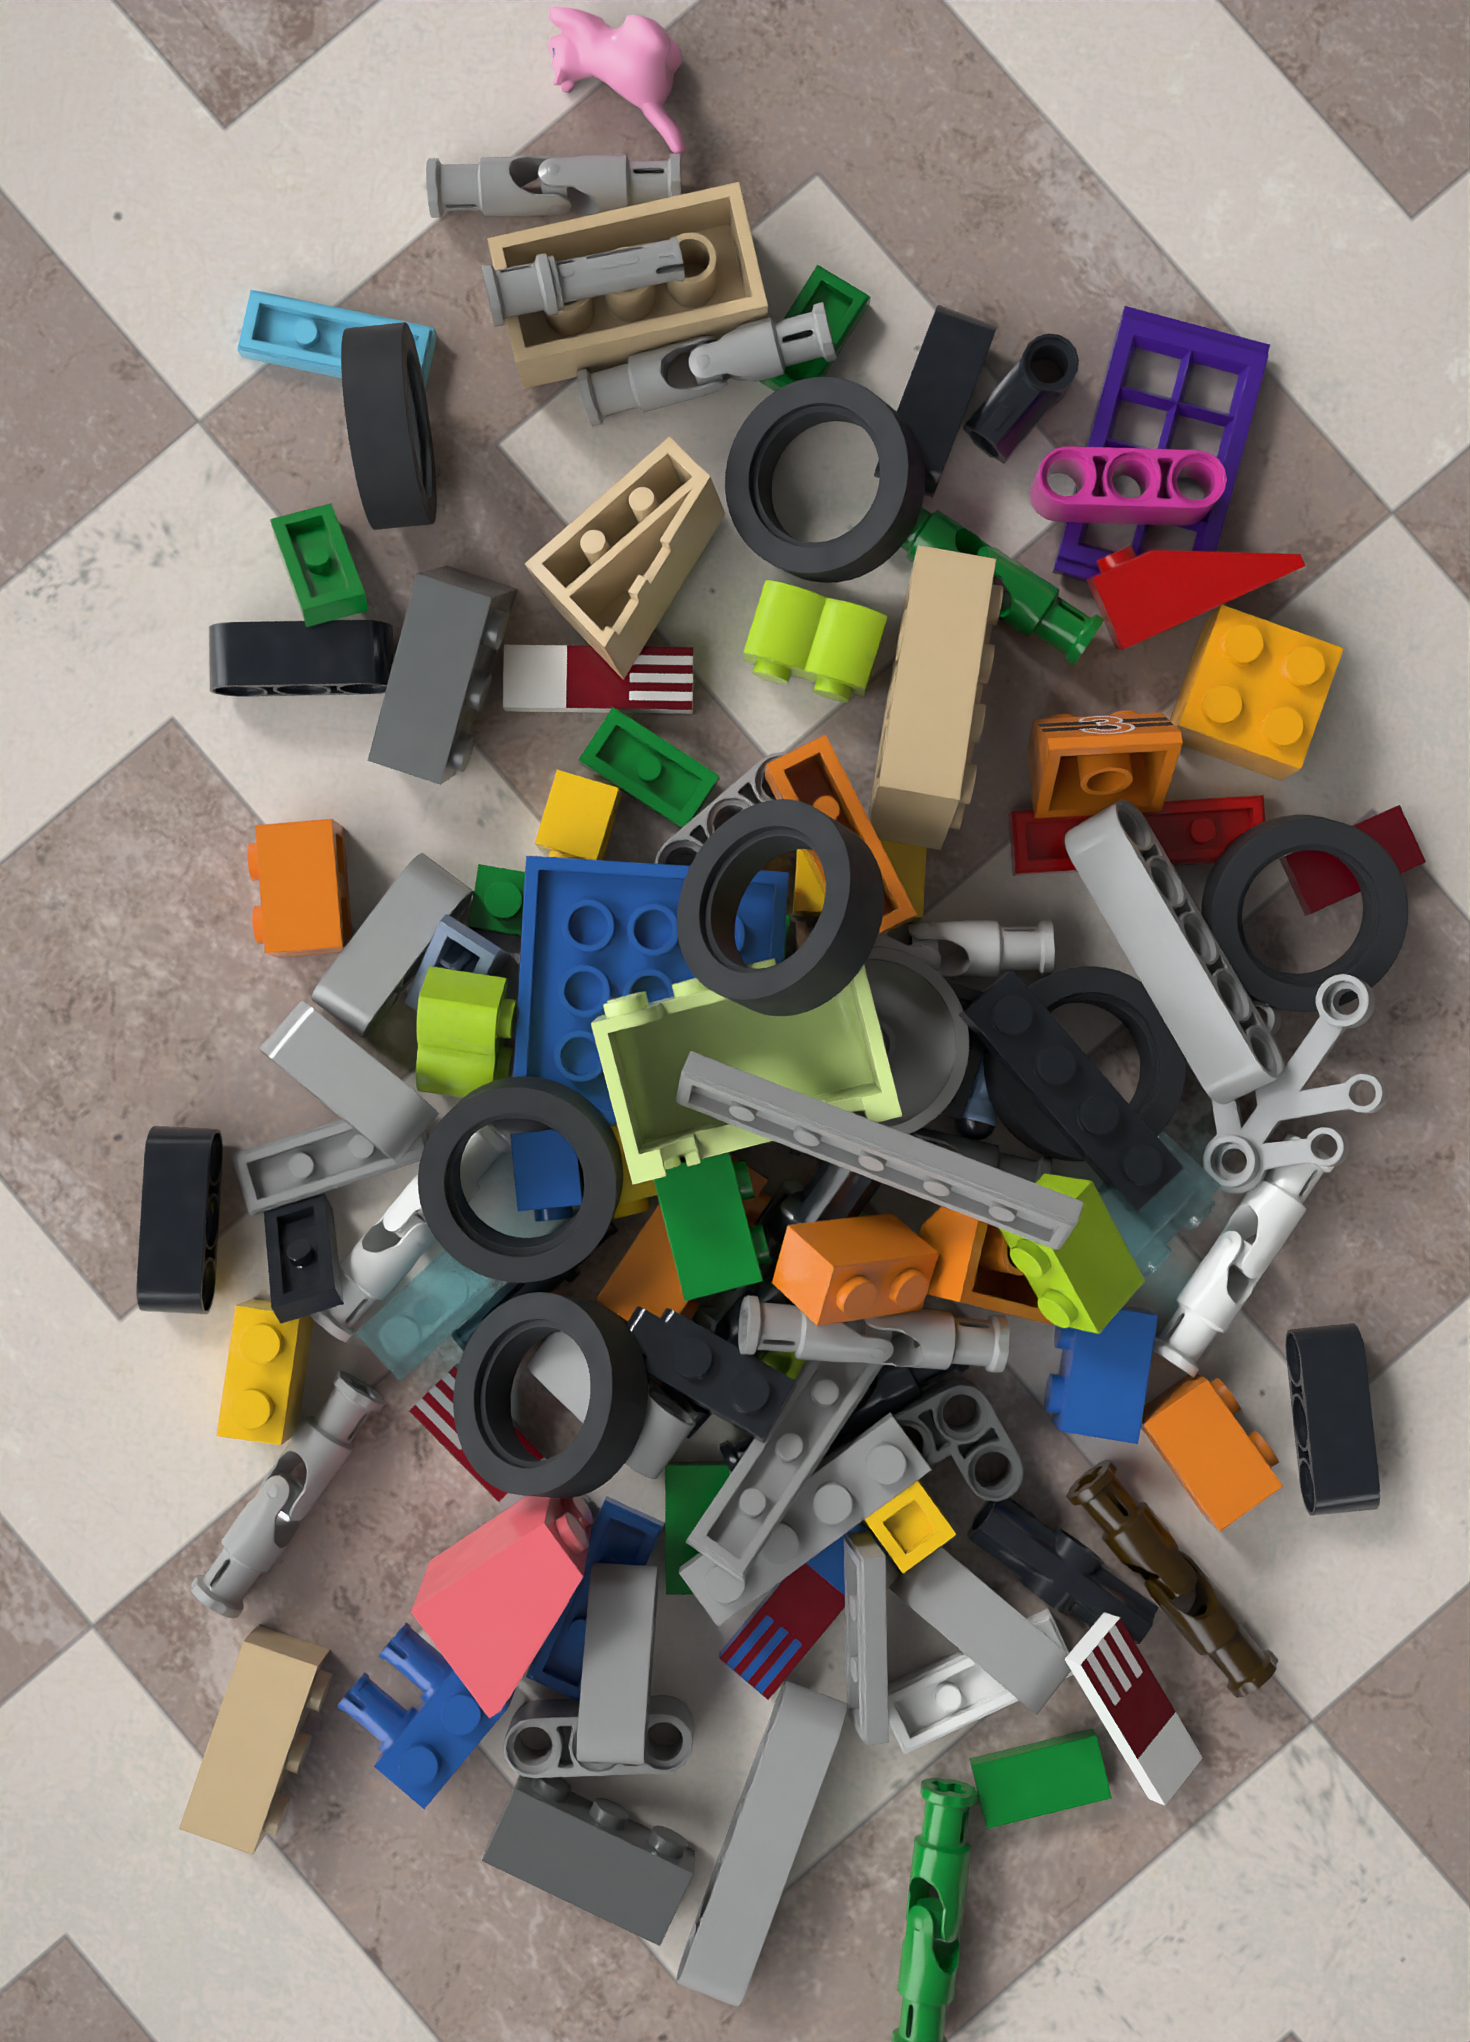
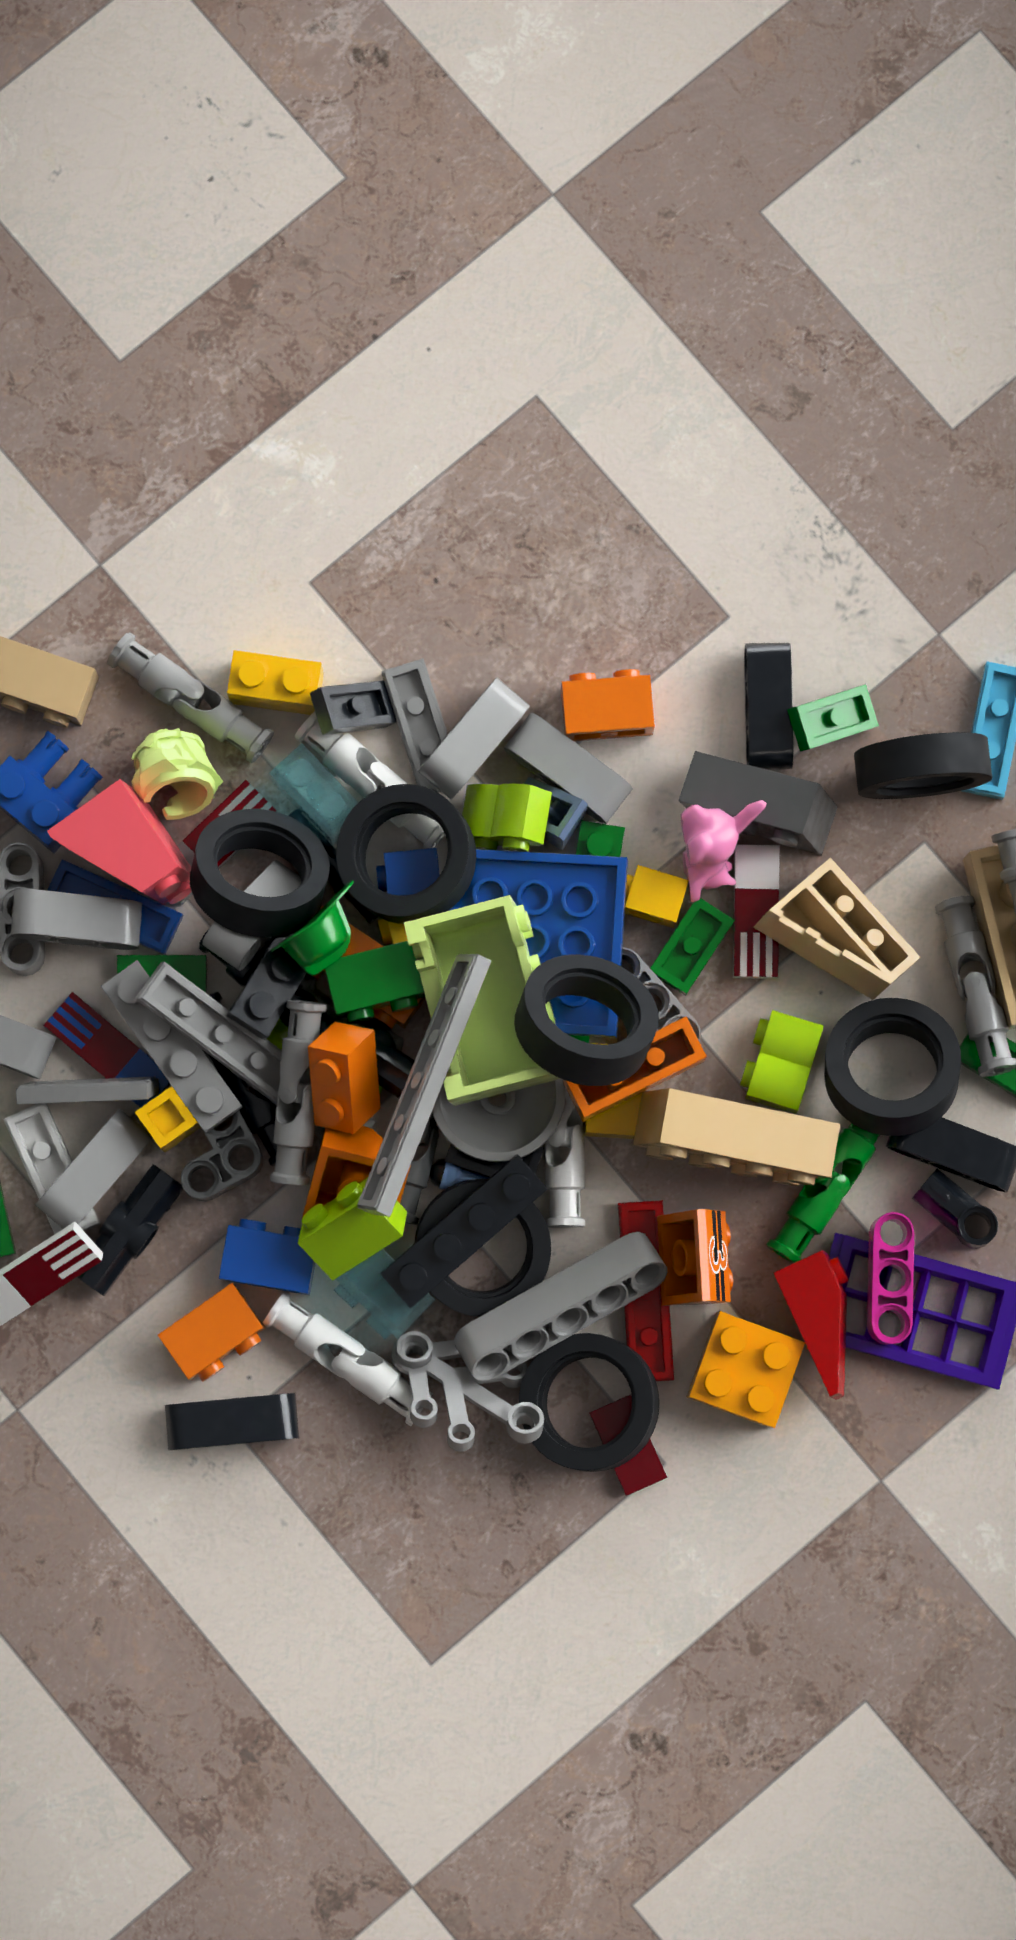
camera: 85 degrees right, 5 degrees down
black beam [136,1126,223,1315] -> none
dark brown piece [1066,1460,1278,1698] -> none
none -> yellowish green helmet [131,728,224,820]
none -> green piece [271,880,354,975]
none -> bright pink animal [681,800,767,902]

